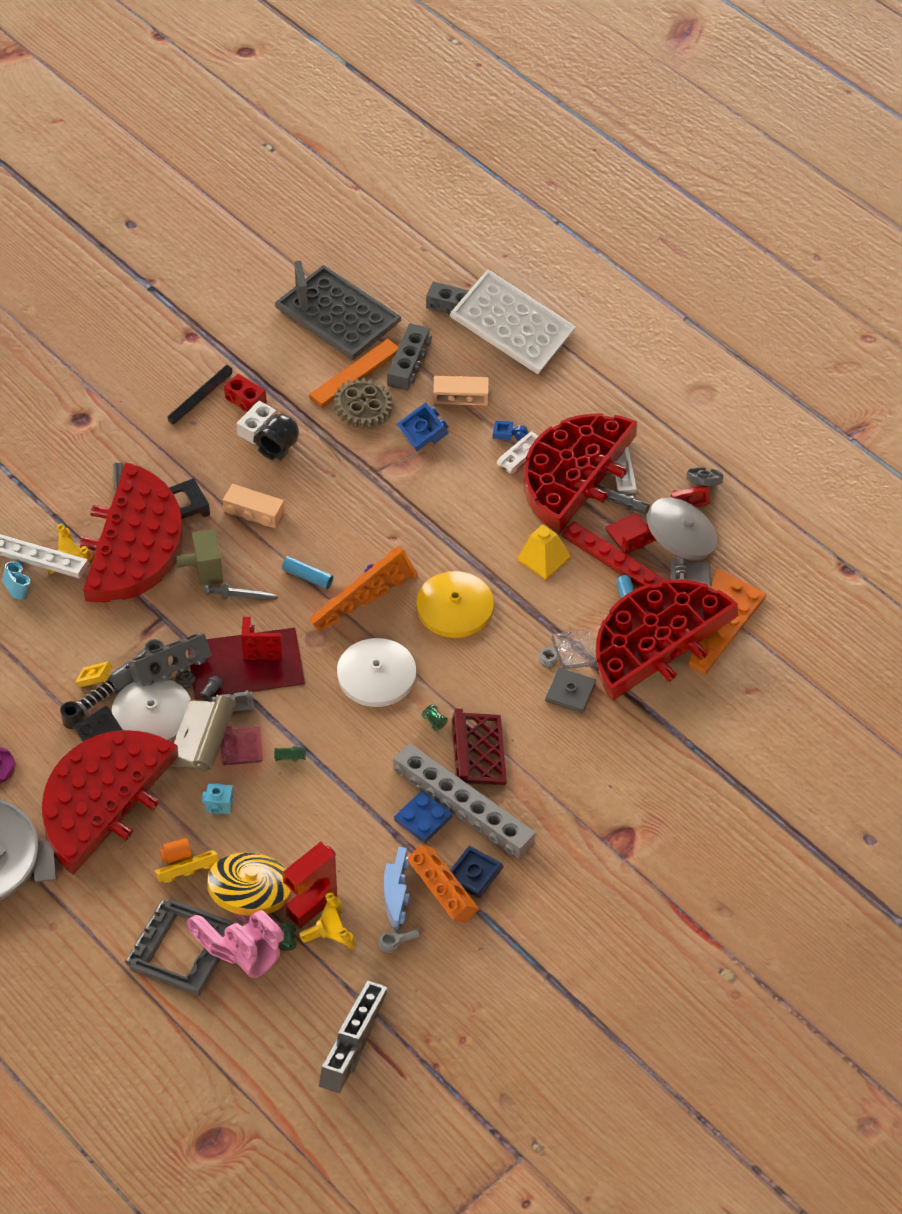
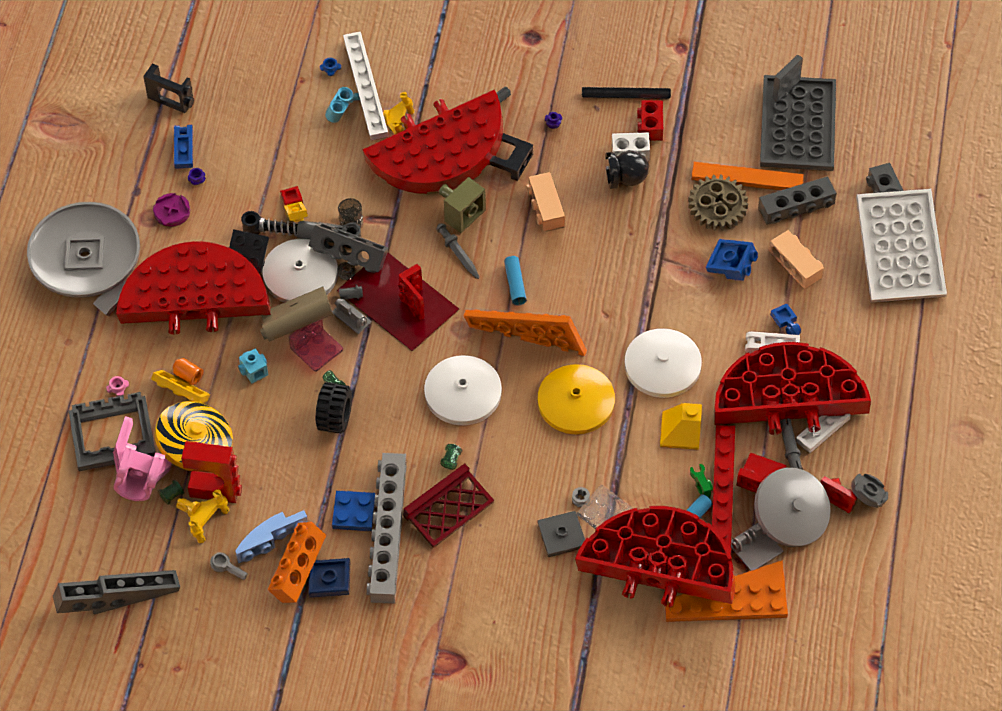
camera: 55 degrees right, 5 degrees up
none -> bright pink plate [106,376,129,396]
none -> red tile [280,186,303,205]
none -> black tyre [315,382,352,434]
none -> clear smoke wheel [338,198,363,228]
none -> dark purple plate [544,112,562,129]
none -> white dish [625,329,702,398]
none -> green plate [690,464,713,499]

